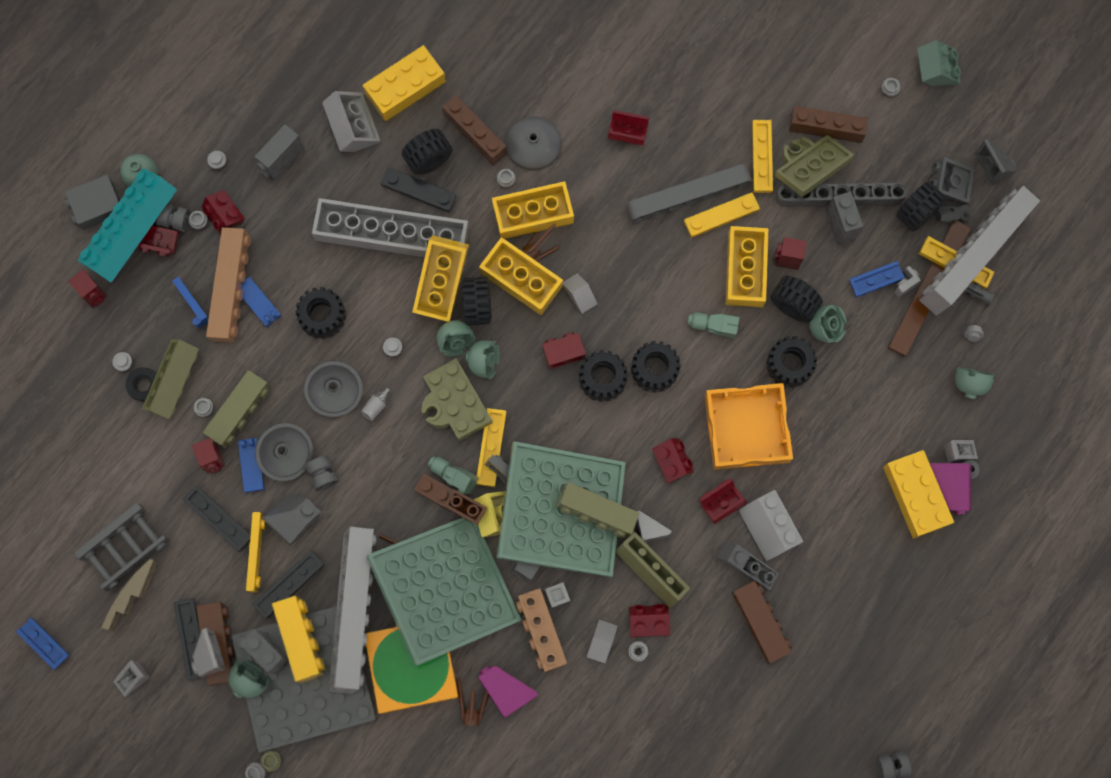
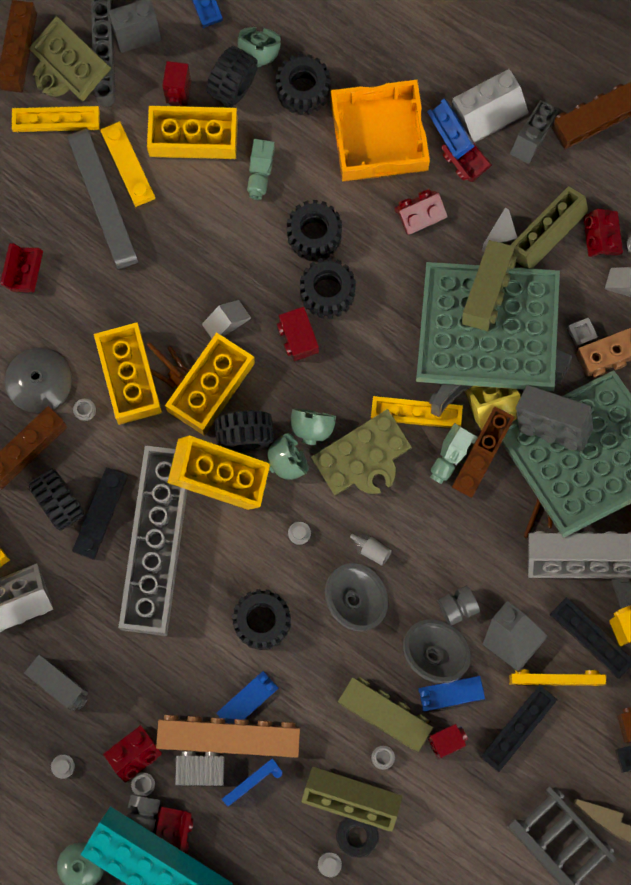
camera: 90 degrees left, 0 degrees up
none -> light grey brick [175,751,225,786]
none -> blue hinge [427,99,475,159]
none -> dark grey brick [516,385,593,452]

